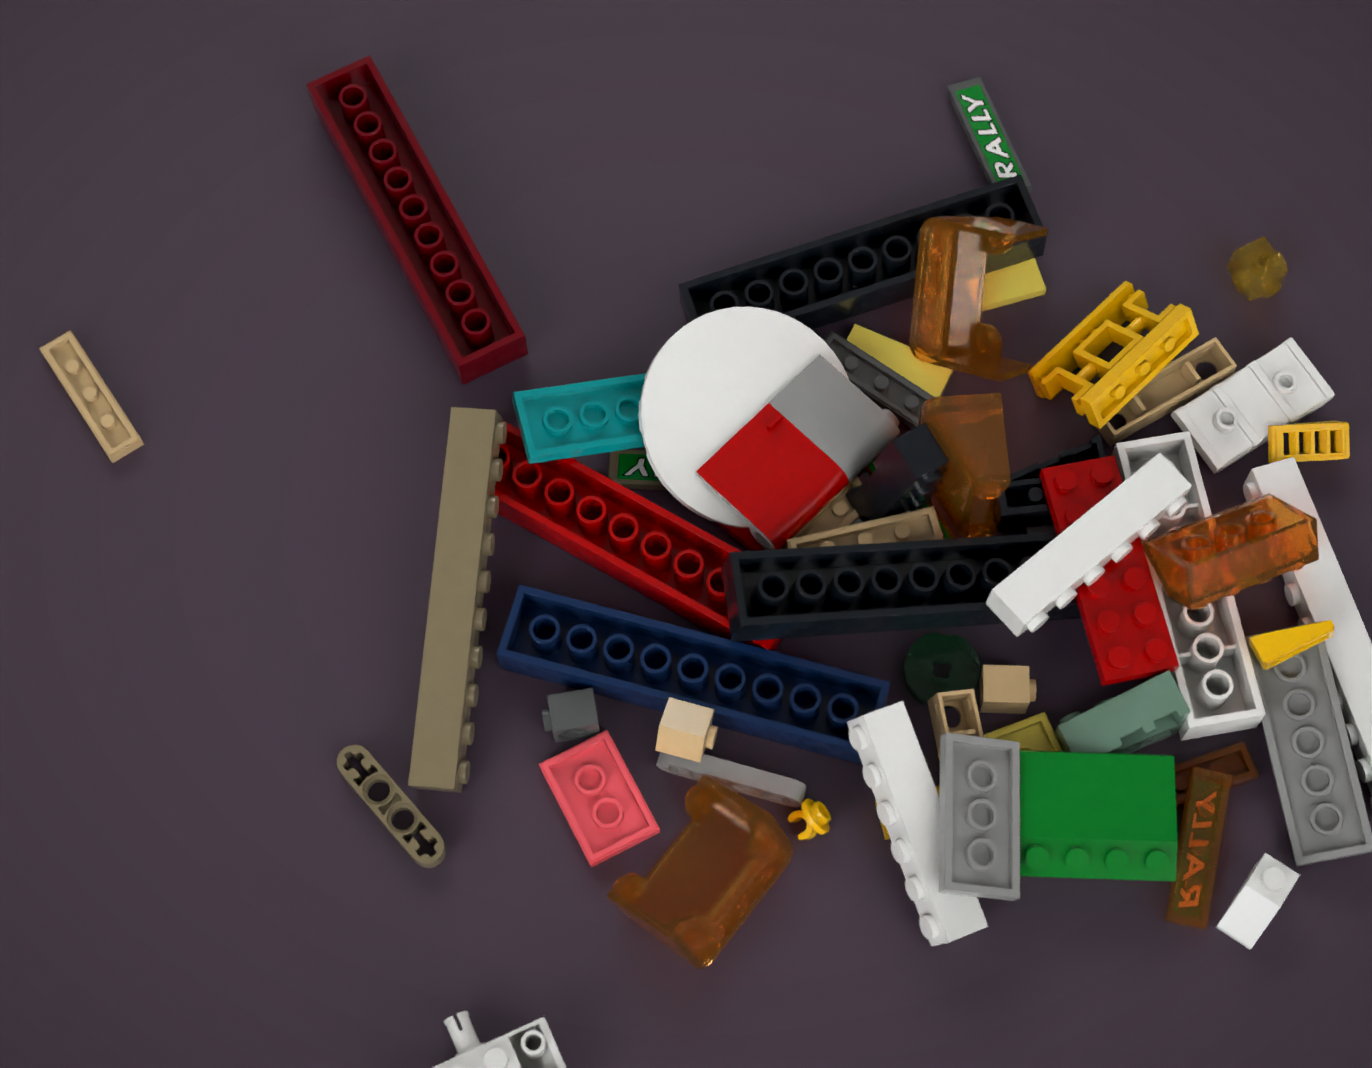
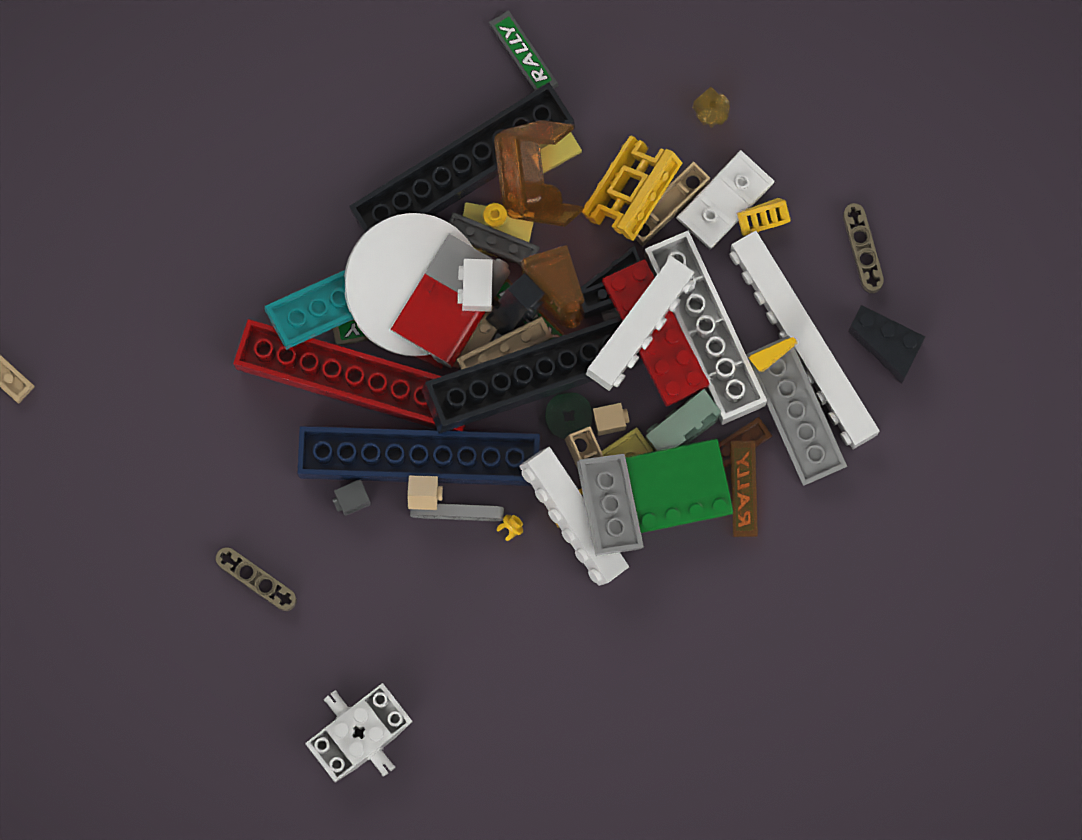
camera: 15 degrees left, 10 degrees up
dark red brick [306,55,528,385] -> none
dark tan brick [408,407,507,793] -> none
coral tile [539,730,660,868] -> none
clear orange windscreen [607,775,793,969] -> none
clear orange slope [1142,493,1319,610] -> none
white slope [1216,853,1300,950] -> none
none -> white brick [458,259,493,312]
none -> yellow plate [483,203,507,228]

